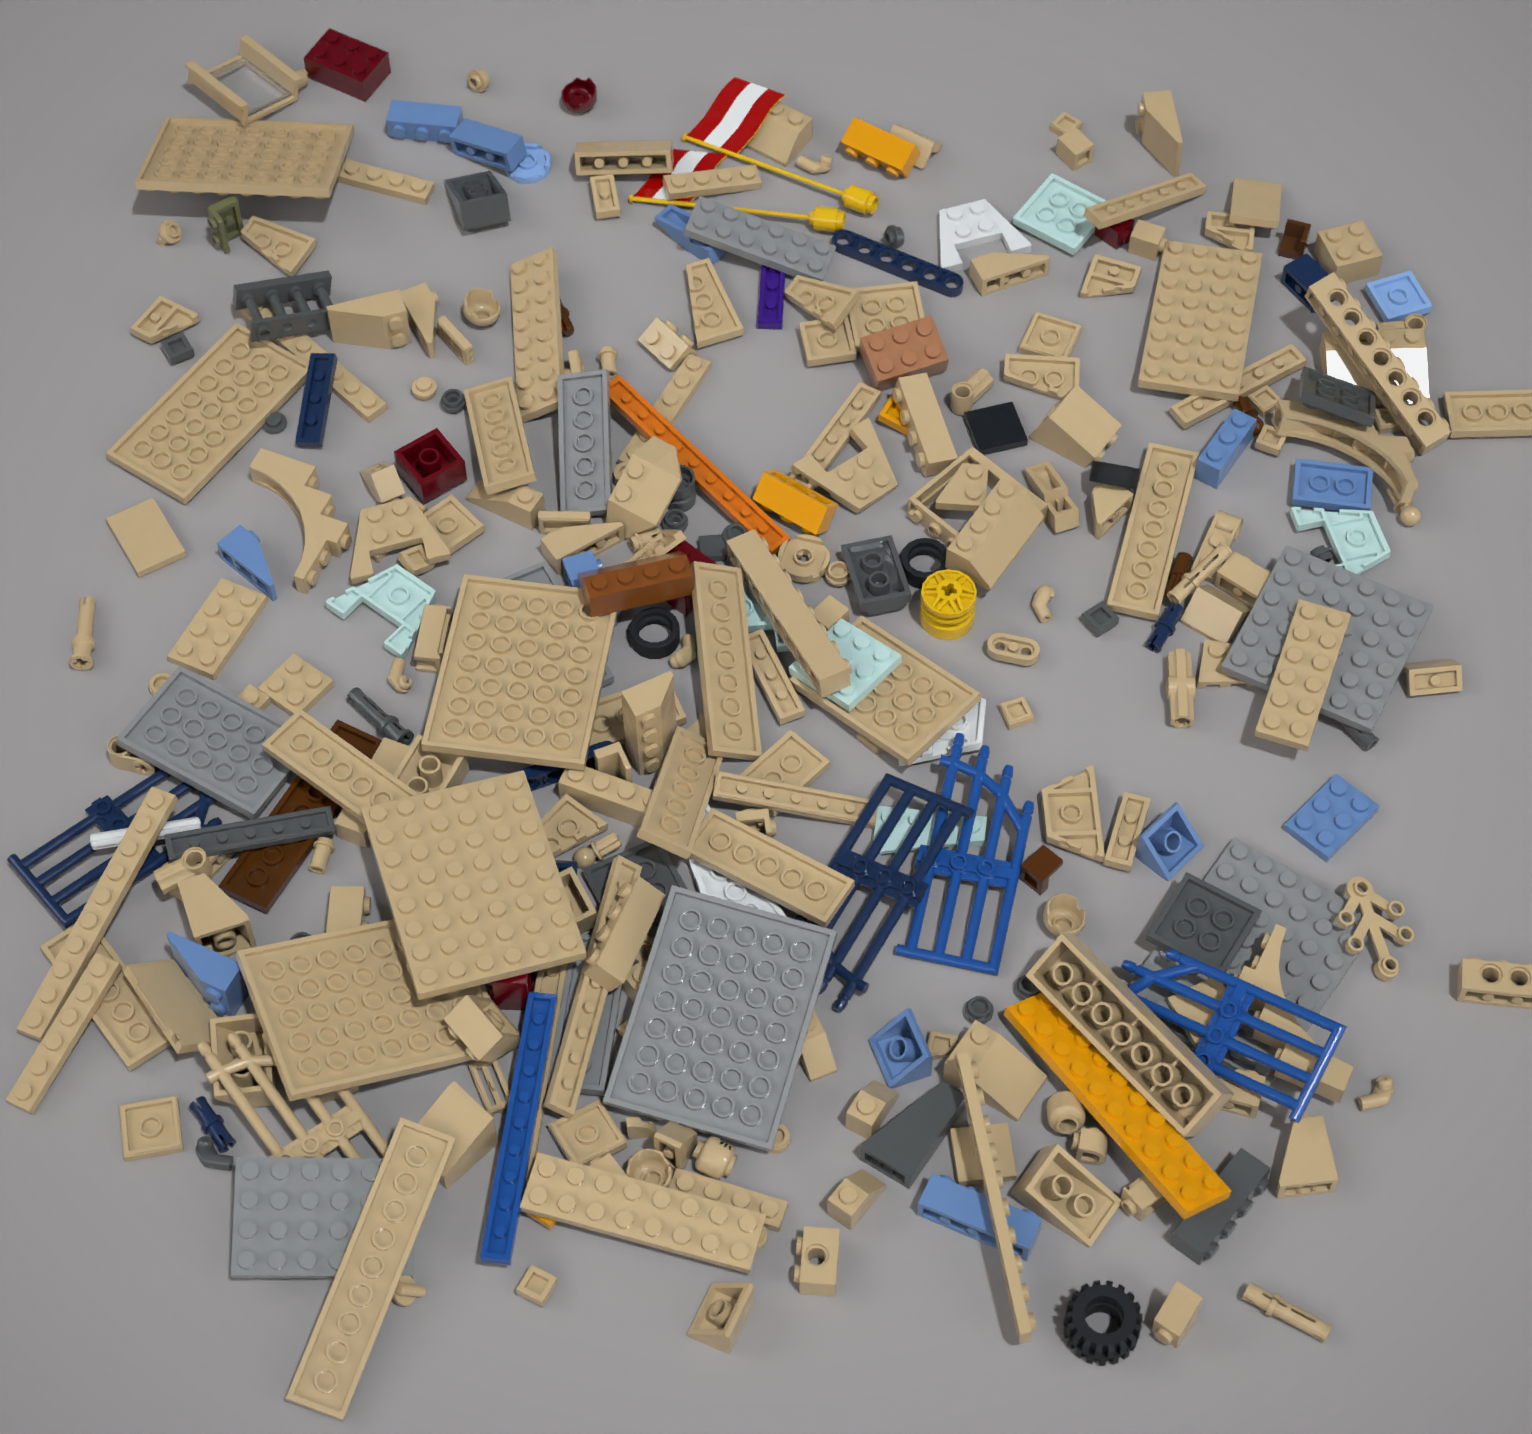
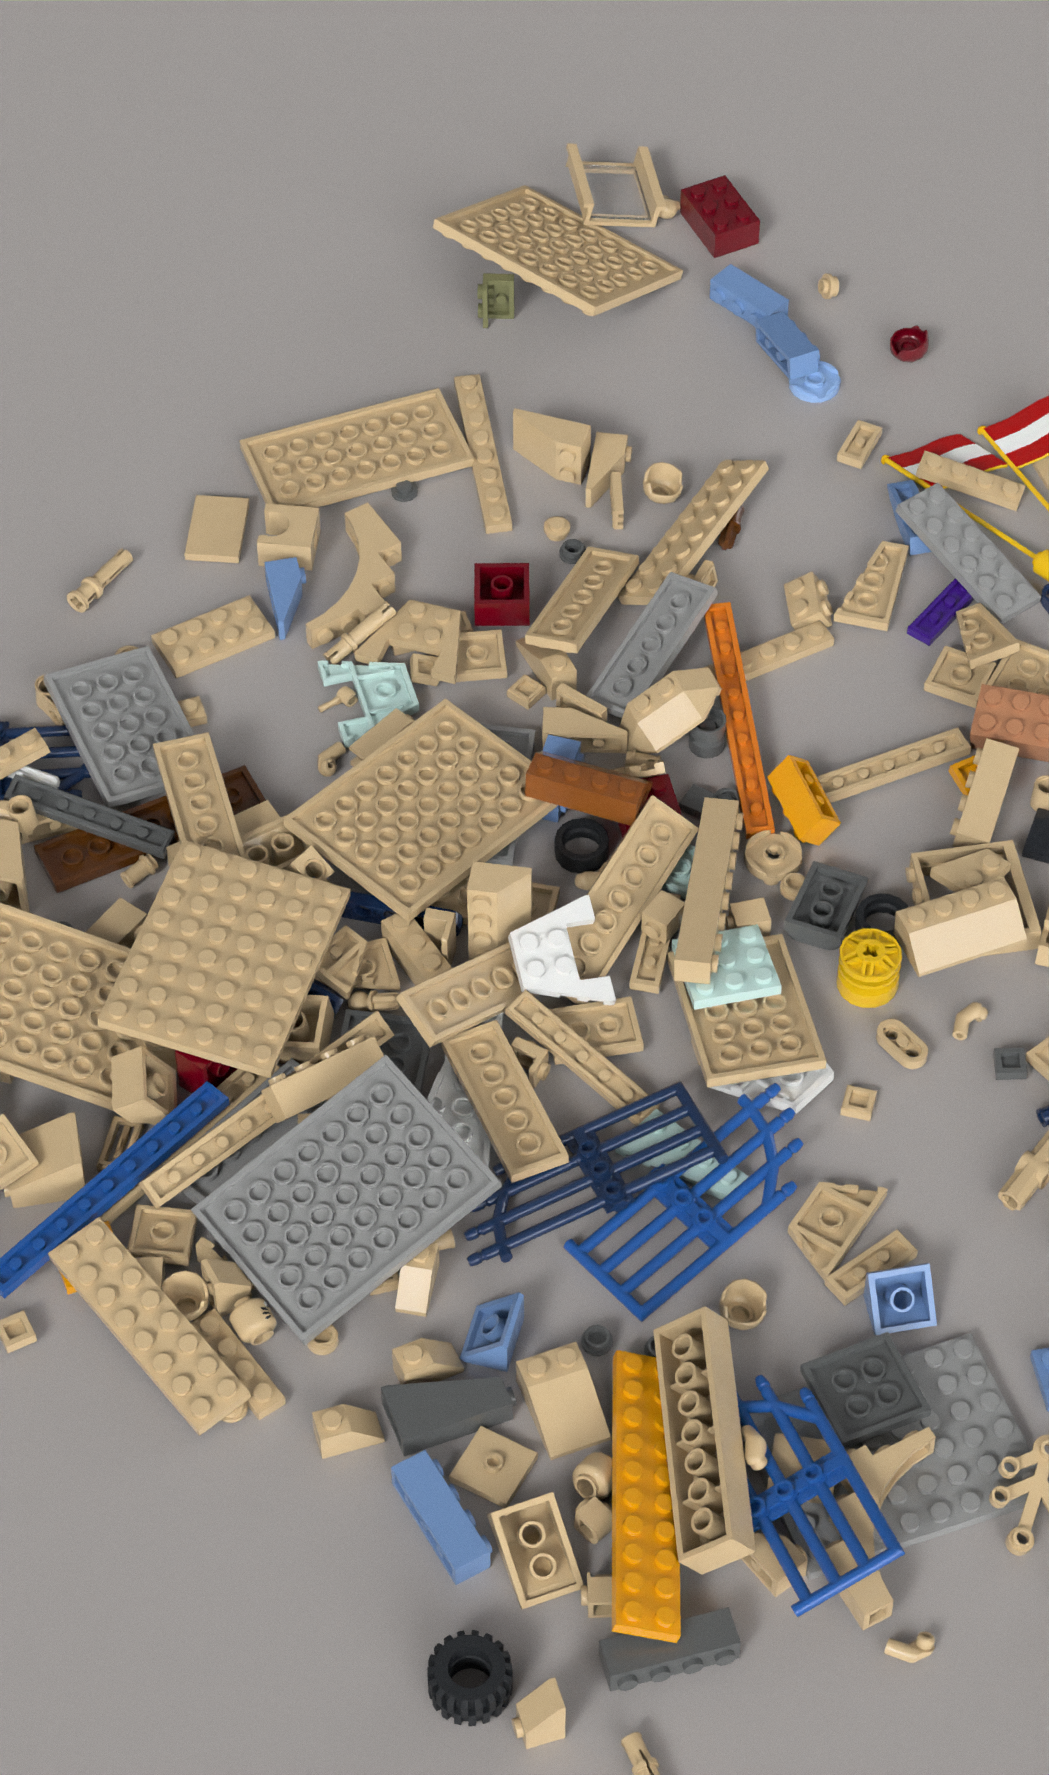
camera: 35 degrees right, 5 degrees down
tan wing [130,295,200,344] -> none
tan plate [156,219,182,246] -> none
dark grey plate [160,332,194,364] -> none
dark grey fence [233,270,333,342] -> none
tan wing [240,215,317,276] -> none
tan plate [257,653,334,716] -> none
dark blue plate [295,353,338,447] -> none
tan plate [337,159,435,205] -> none
dark grey pin [346,687,414,746] -> none
tan slope [360,461,405,503] -> none
dark grey slope [444,170,511,231] -> none
tan brick [574,140,674,176] -> none
tan pin [598,346,618,380] -> none
dark grey plate [662,509,688,532] -> none
tan slope [686,1282,754,1354] -> none
tan wing [791,418,898,514] -> none
tan brick [794,1226,840,1296] -> none
tan tile [927,1030,959,1060] -> none
tan plate [957,1052,1036,1344] -> none
reddish brown panel [1020,845,1063,896] -> none
tan slope [1275,1114,1339,1199] -> none
none -> tan piece [257,503,321,571]
none -> tan brick [284,845,335,883]
none -> tan wing [316,925,367,1000]
none -> tan hand [318,686,358,713]
none -> tan pin [323,601,397,665]
none -> tan tile [507,674,546,710]
none -> white wing [508,895,616,1006]
none -> tan brick [641,890,685,944]
none -> tan arm [741,1425,767,1470]

